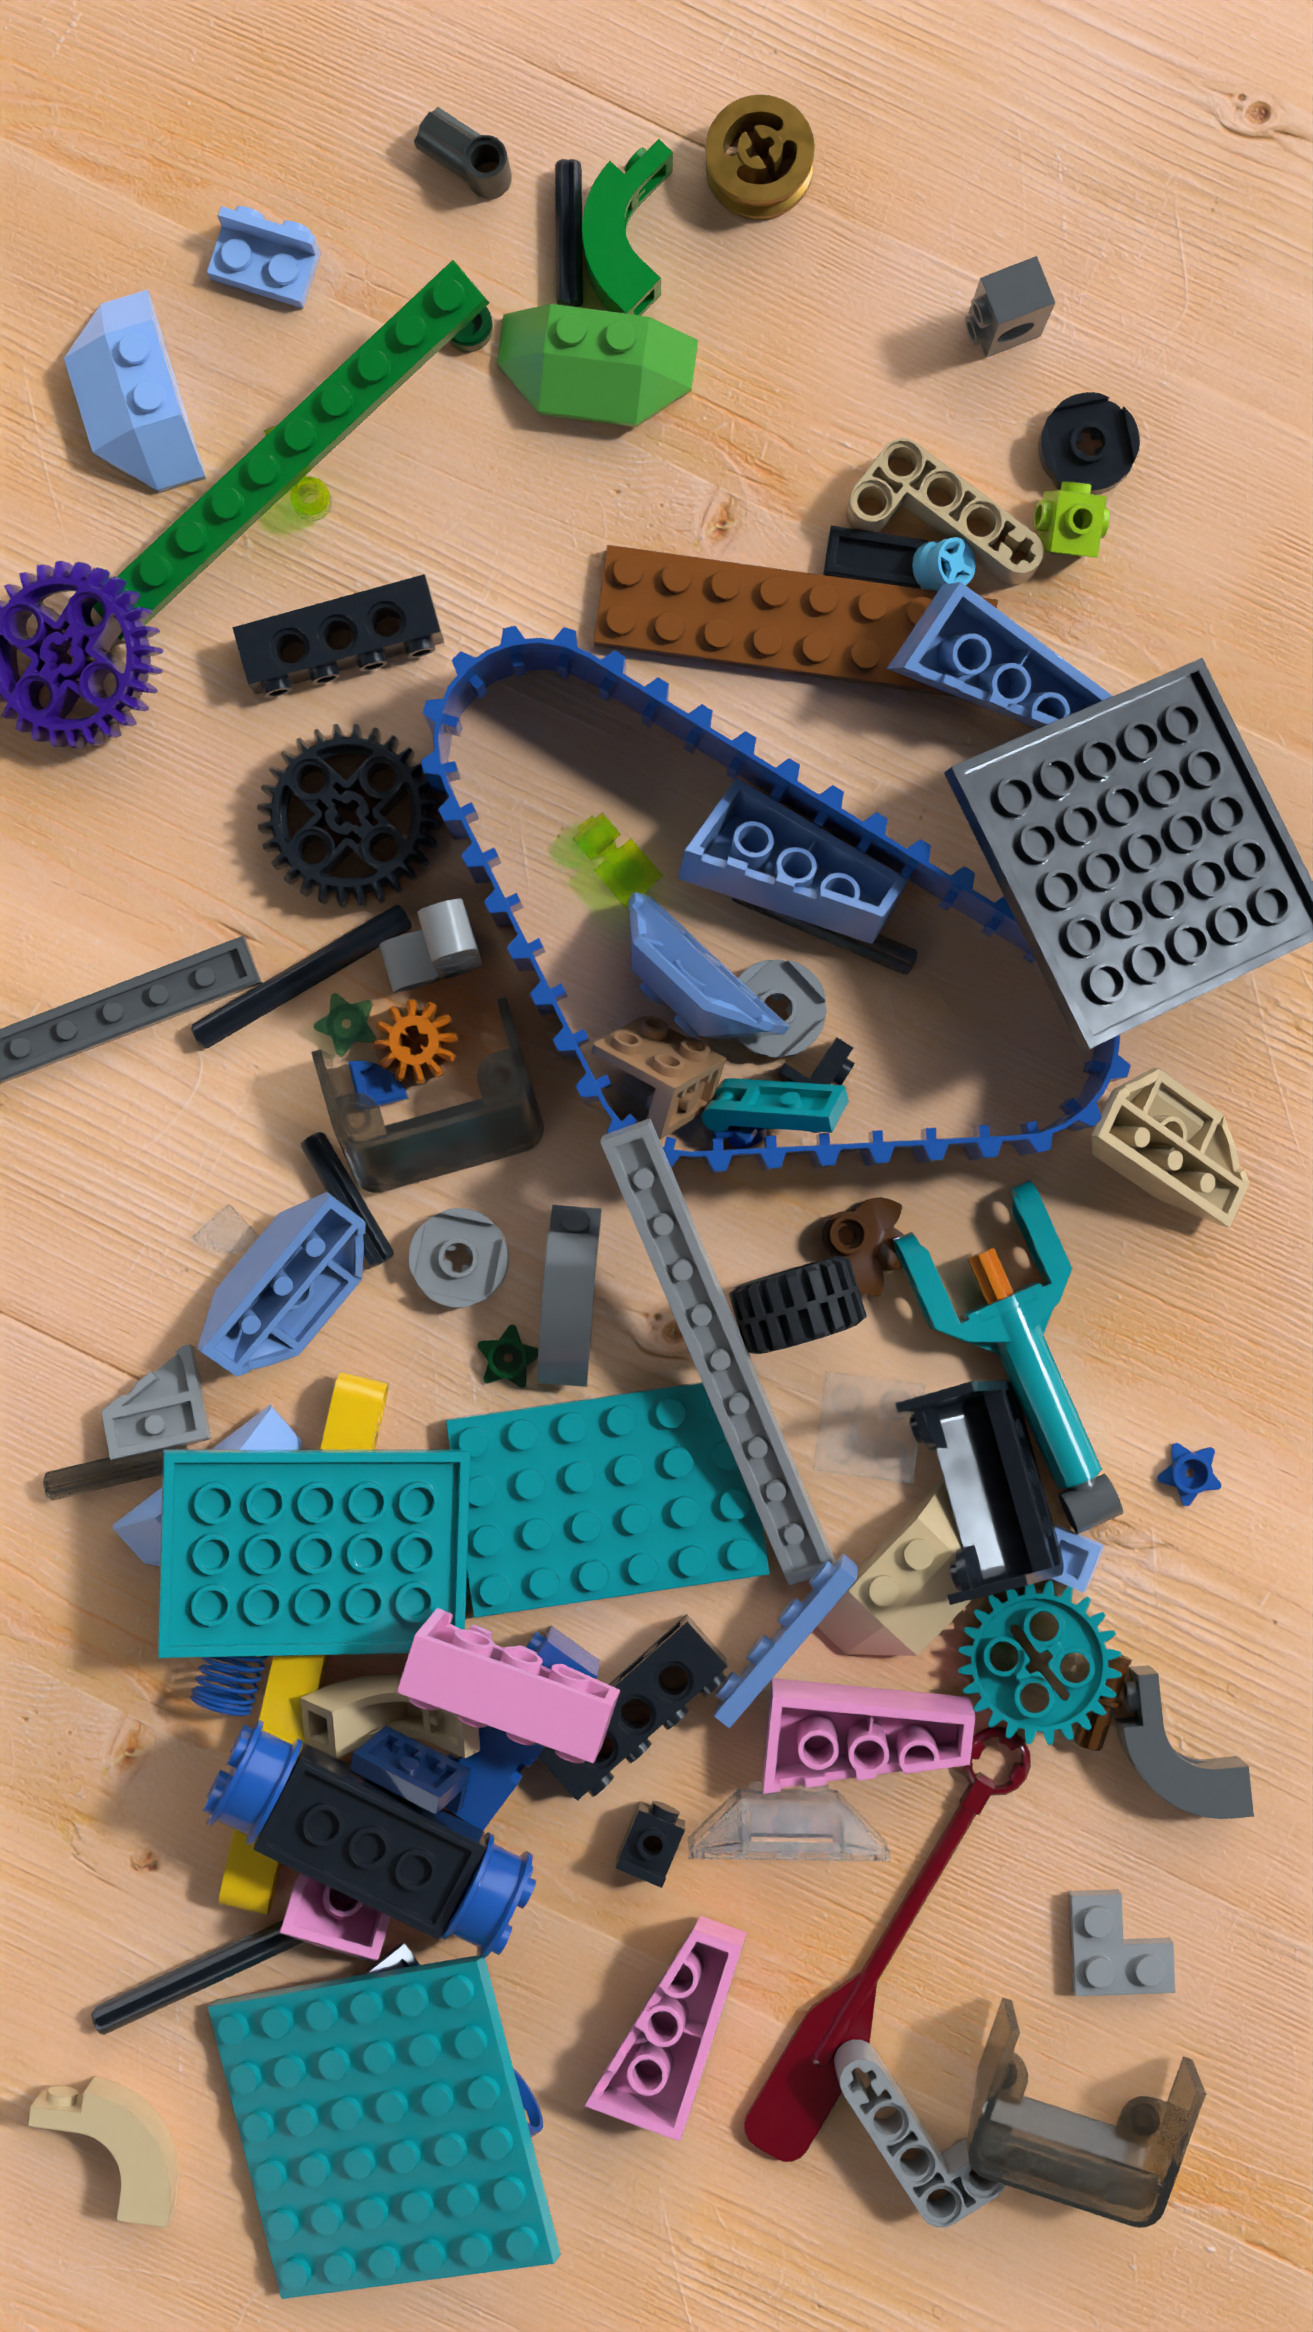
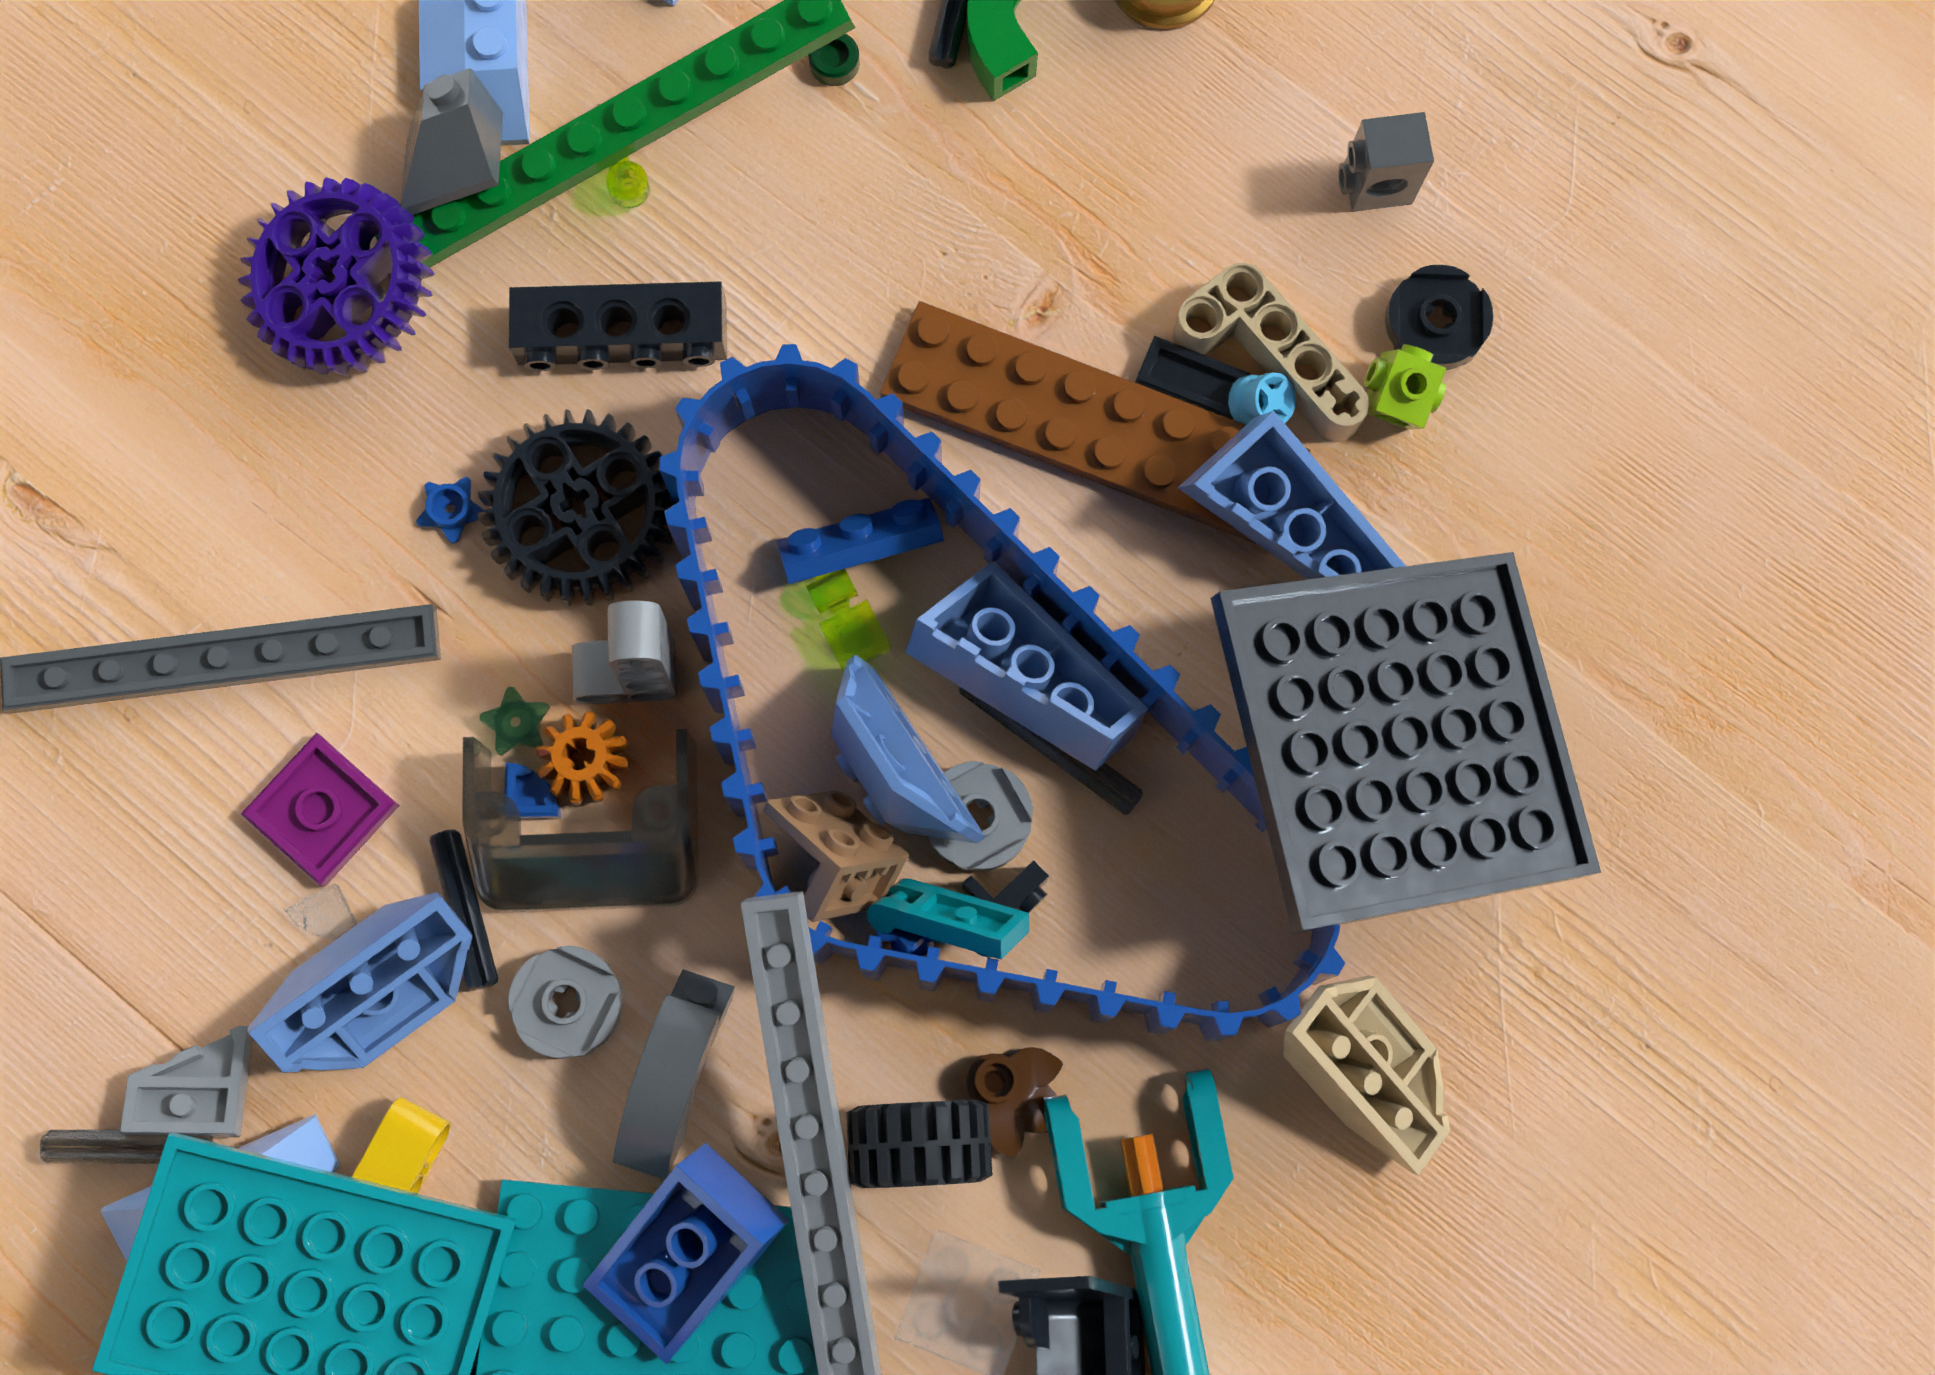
camera: 10 degrees right, 10 degrees down
black axle [191,905,412,1048] -> none
dark green plate [477,1324,539,1388] -> none
bright green wedge [497,304,698,427] -> none
none -> magenta tile [241,732,400,887]
none -> dark grey slope [401,68,503,215]
none -> blue plate [416,477,484,543]
none -> blue slope [583,1143,790,1364]
none -> blue plate [776,497,944,584]

